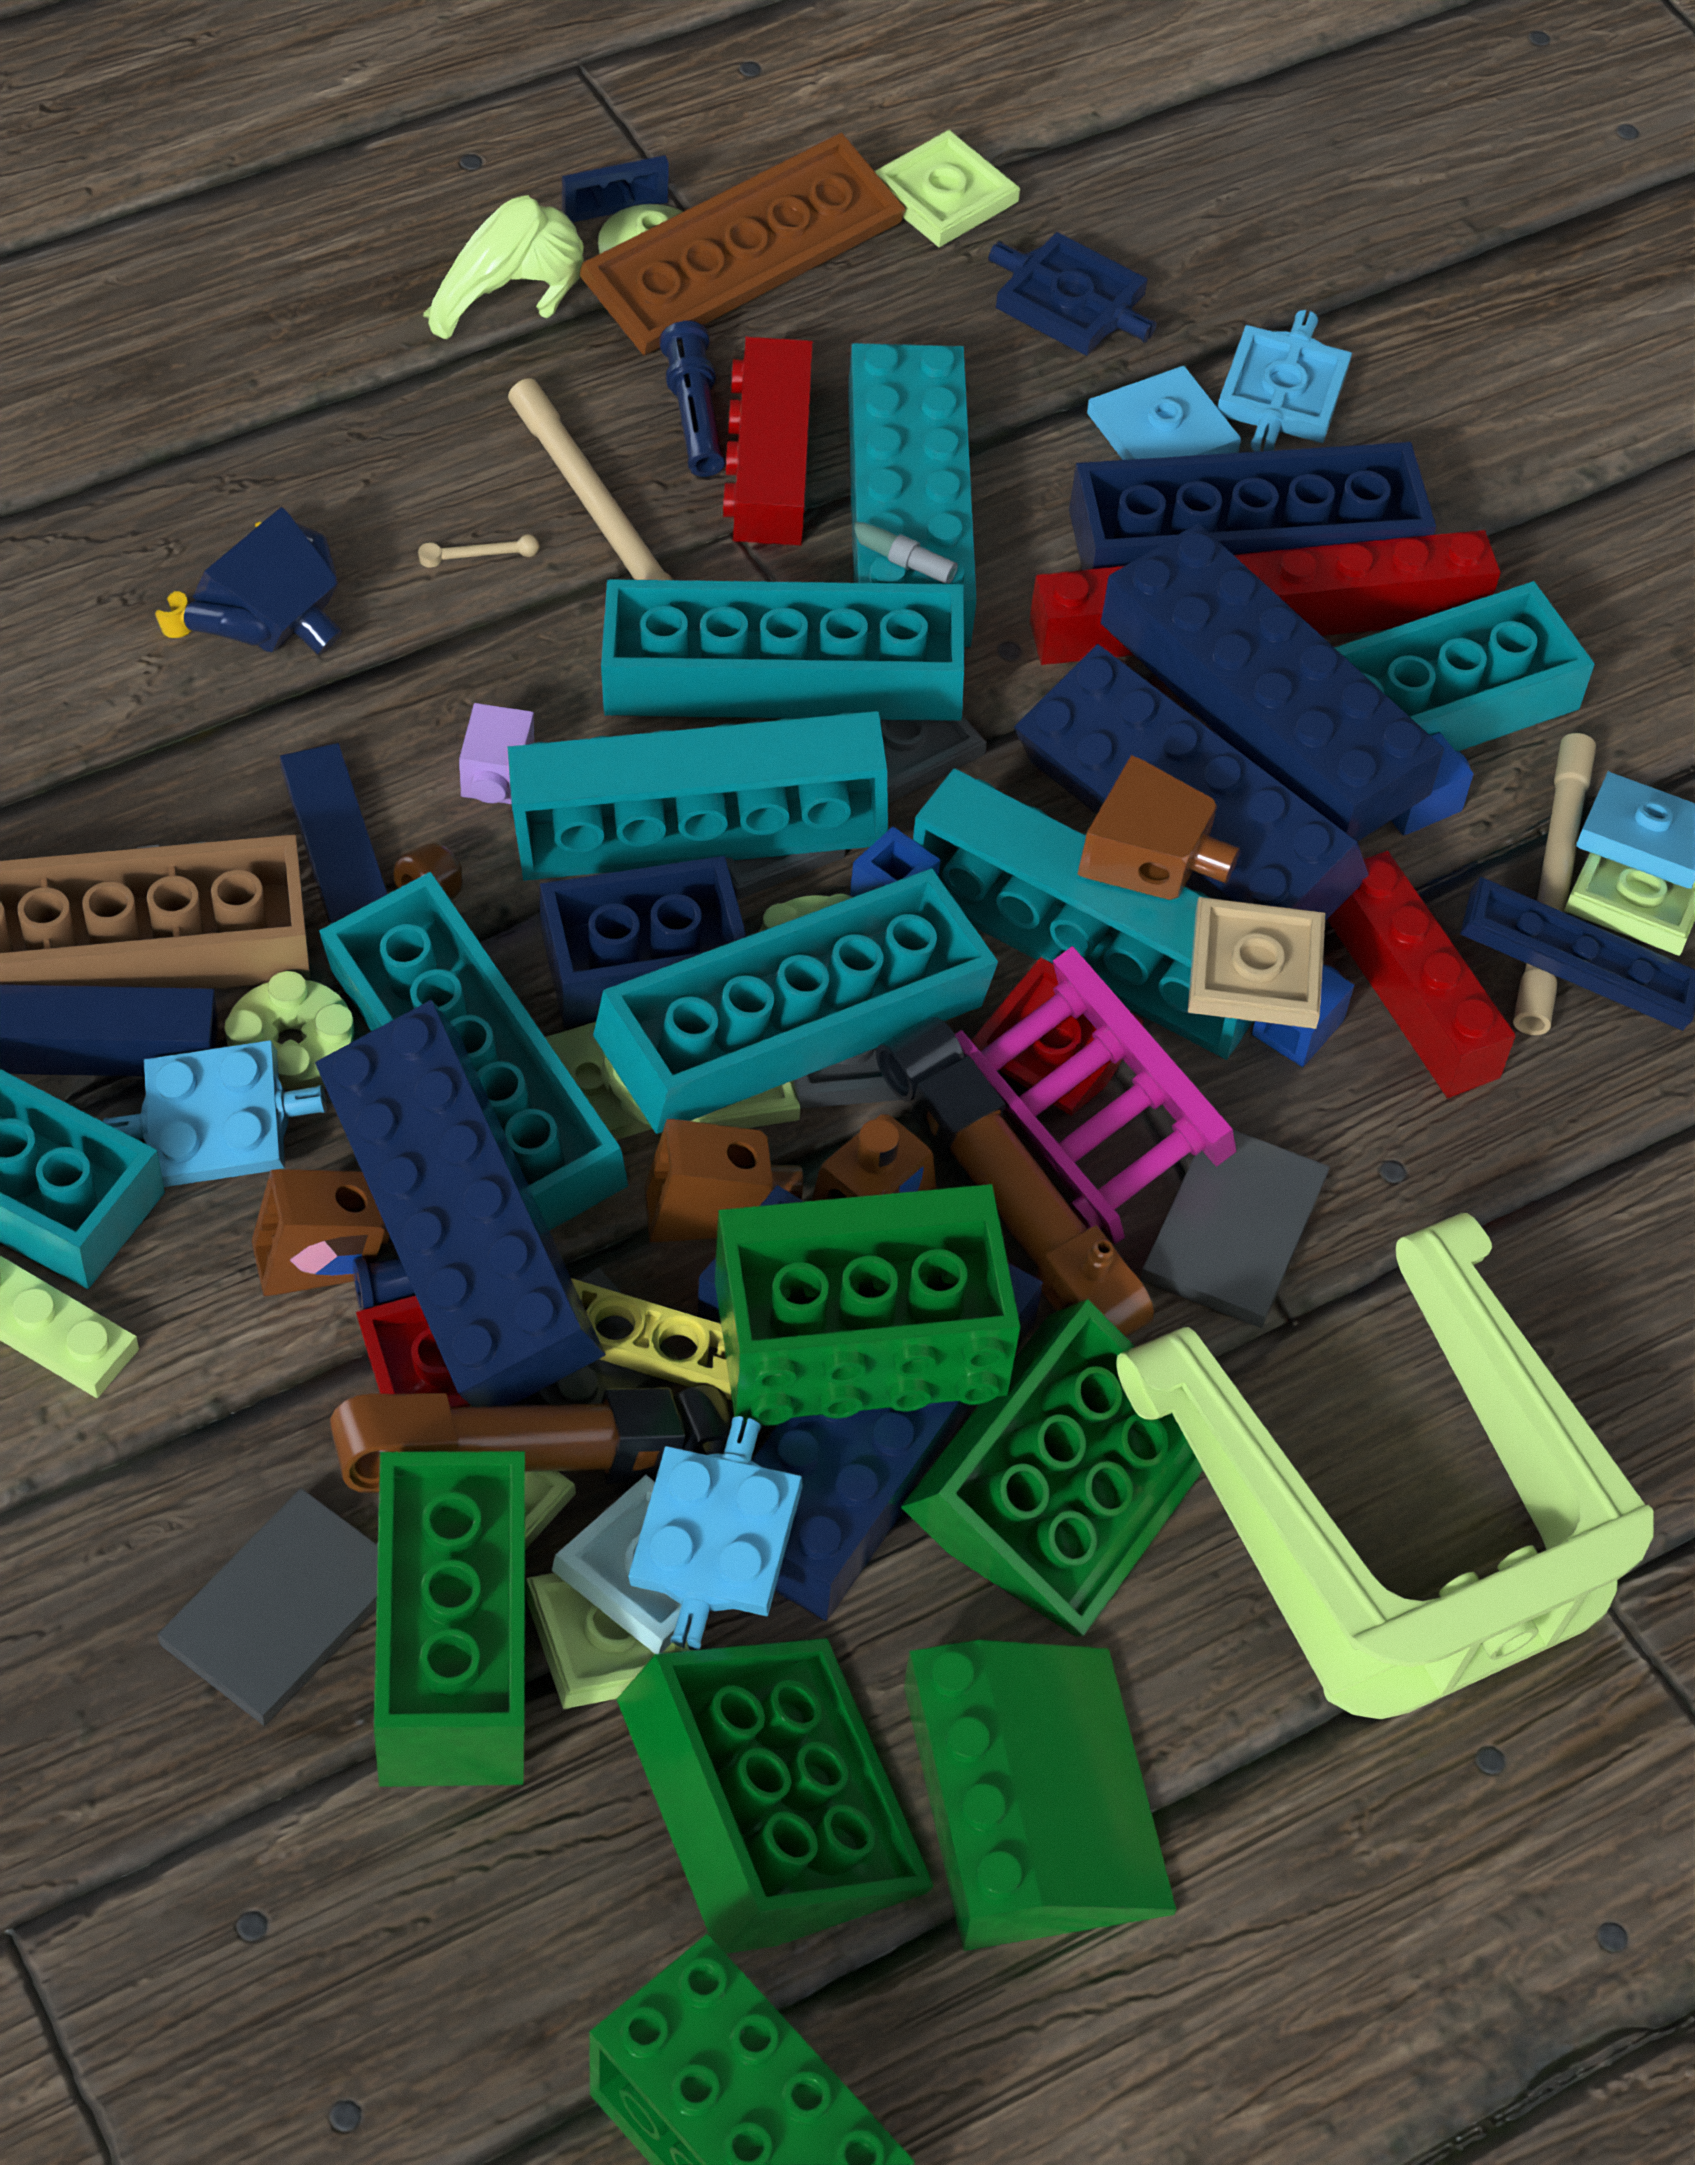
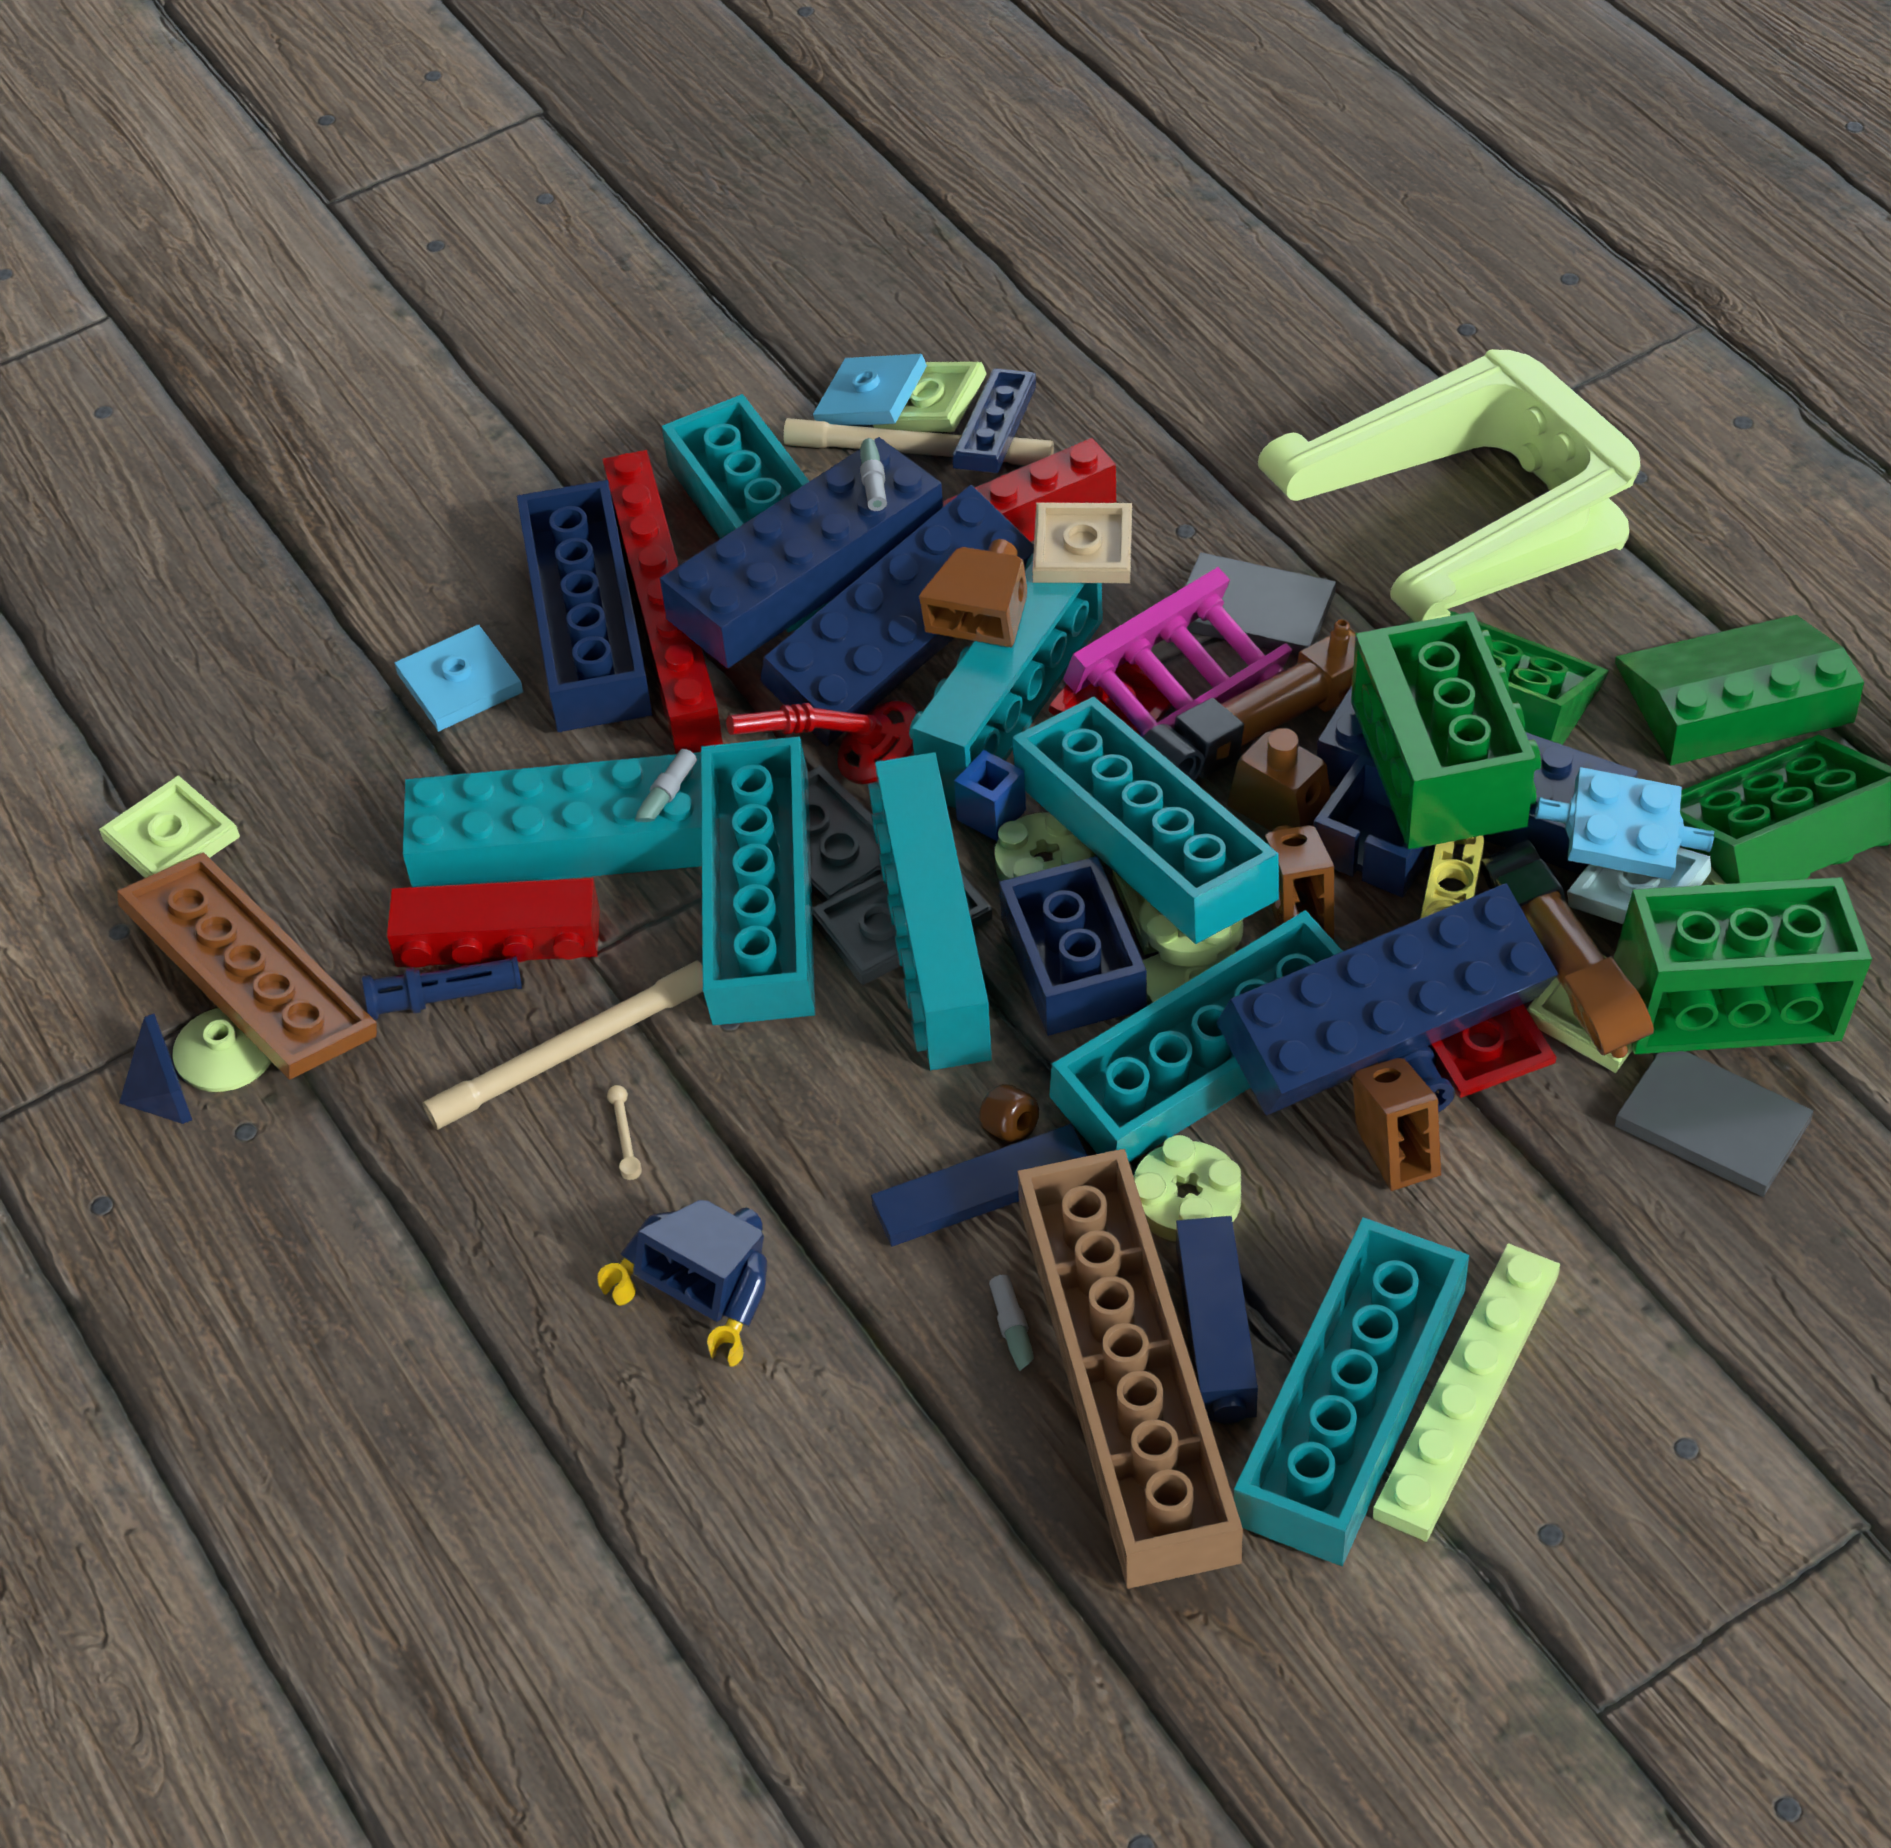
camera: 85 degrees left, 5 degrees down
medium azure plate [103,1040,327,1187] -> none
yellowish green hair [423,195,584,339] -> none
lavender brick [459,703,534,804] -> none
dark blue plate [988,232,1156,356] -> none
medium azure plate [1217,310,1352,452] -> none
none -> red dish [726,701,918,784]
none -> light grey piece [860,438,887,511]

